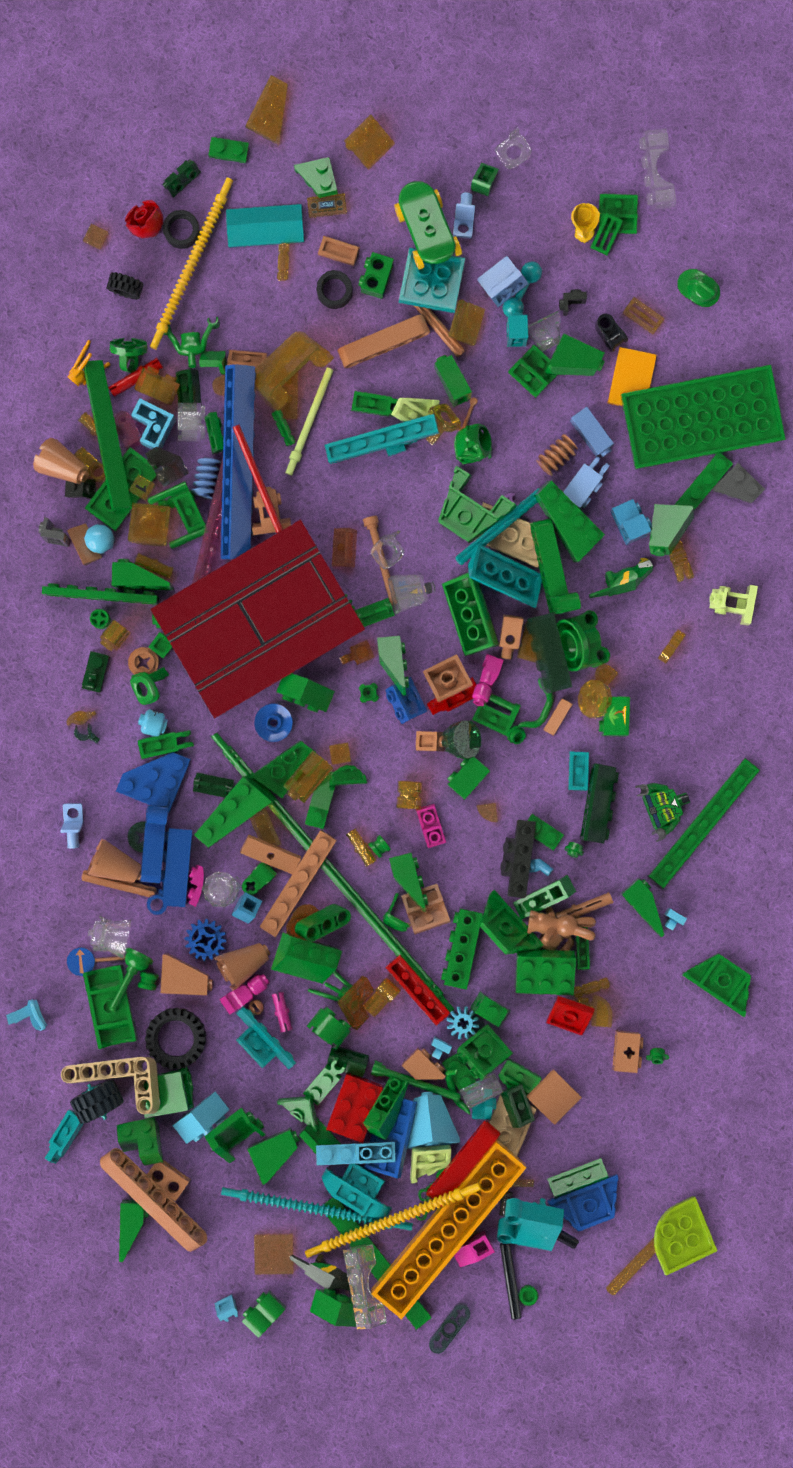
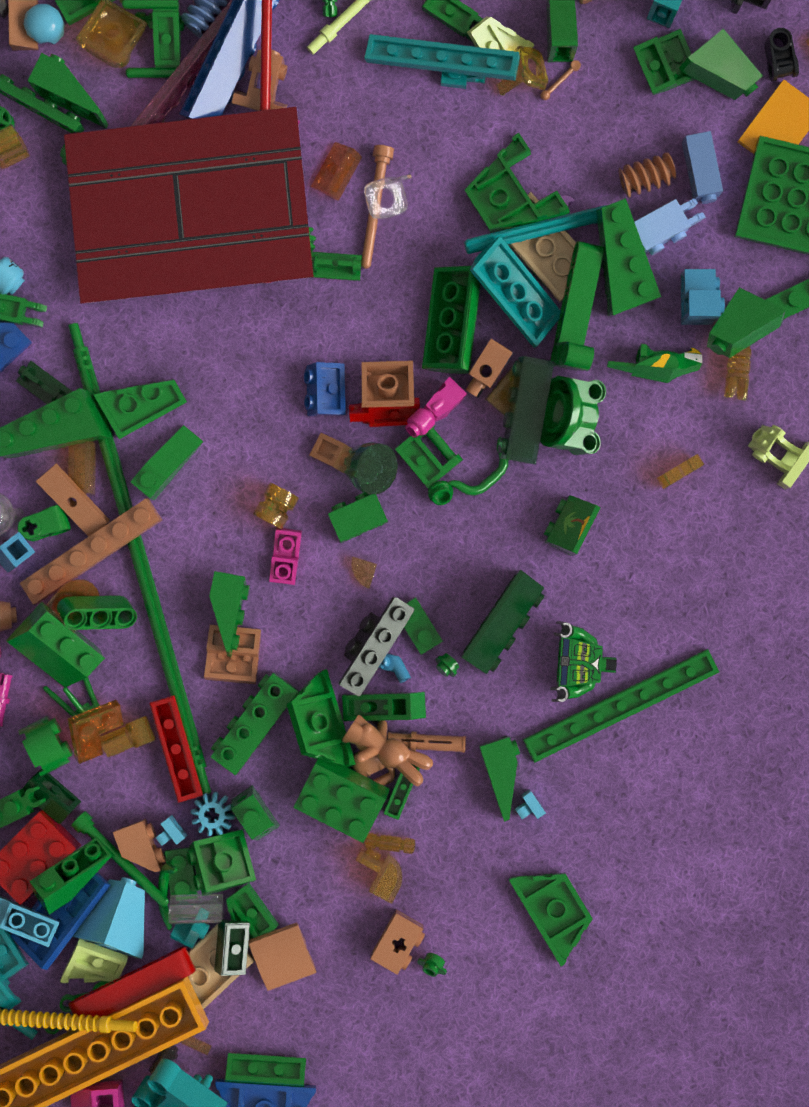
camera: 20 degrees right, 0 degrees up
nougat gear [128,647,159,675] -> none
green piece [130,667,169,705] -> none
clear yellow pin [134,553,174,579] -> none
green plate [148,632,172,659] -> none
blue dish [254,704,293,742] -> none
green brick [276,673,335,713] -> none
clear yellow brick [284,751,333,803] -> none
clear yellow plate [329,743,351,765] -> none
green plate [329,765,367,786] -> none
clear orange plate [339,640,375,666] -> none
clear yellow pin [346,828,376,867] -> none
green plate [359,683,379,703] -> none
green wheel [368,835,391,859] -> none
slope [377,636,409,696] -> none
green piece [383,893,411,932] -> none
clear torso [387,575,435,614] -> none
green piece [454,424,492,465] -> none
clear wing [528,311,561,352] -> none
nougat piece [543,698,572,736] -> none
red tile [546,996,595,1035] -> none
teal plate [568,751,589,791] -> none
clear yellow plate [578,680,612,718] -> none
clear yellow tile [595,664,618,688] -> none

